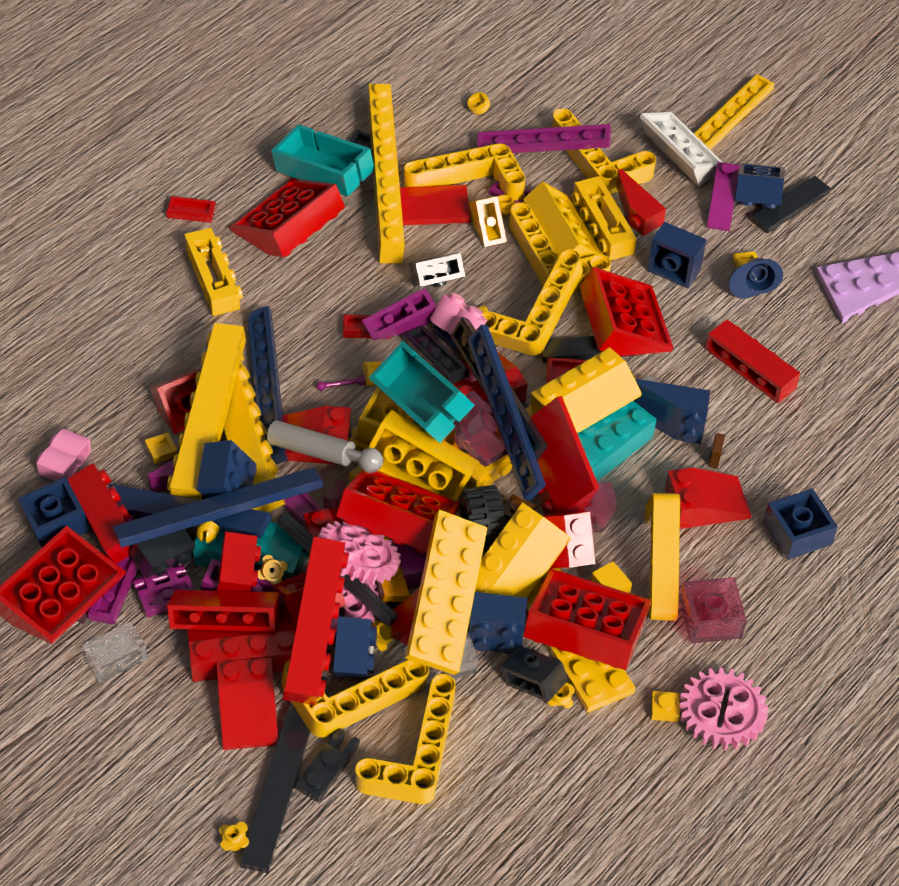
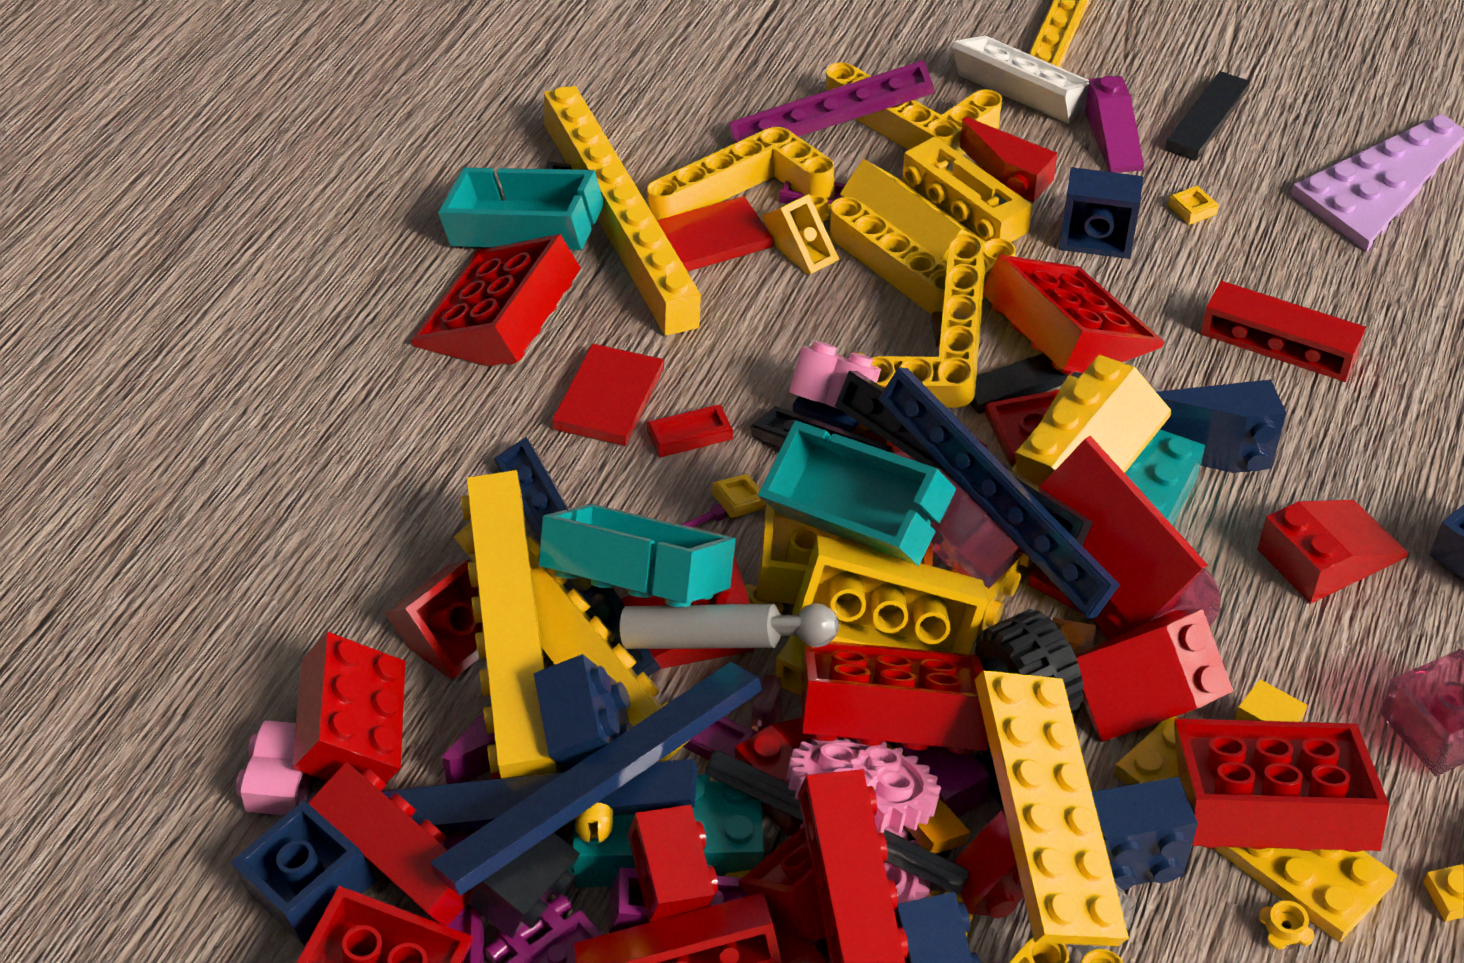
camera: 15 degrees left, 5 degrees down
yellow plate [145,432,178,464] -> none
red tile [166,196,216,223] -> none
yellow brick [184,228,243,316] -> none
yellow plate [258,555,287,585] -> none
magenta slope [362,288,437,341] -> none
brick [409,253,465,287] -> none
yellow tile [467,92,490,115] -> none
yellow slope [475,502,571,599] -> none
black brick [500,645,568,702] -> none
yellow beam [645,493,680,621] -> none
reddish brown tile [708,433,725,469] -> none
dark blue piece [729,258,783,299] -> none
dark blue slope [735,163,785,208] -> none
none -> red brick [292,631,406,783]
none -> teal piece [539,503,736,607]
none -> red tile [552,344,664,446]

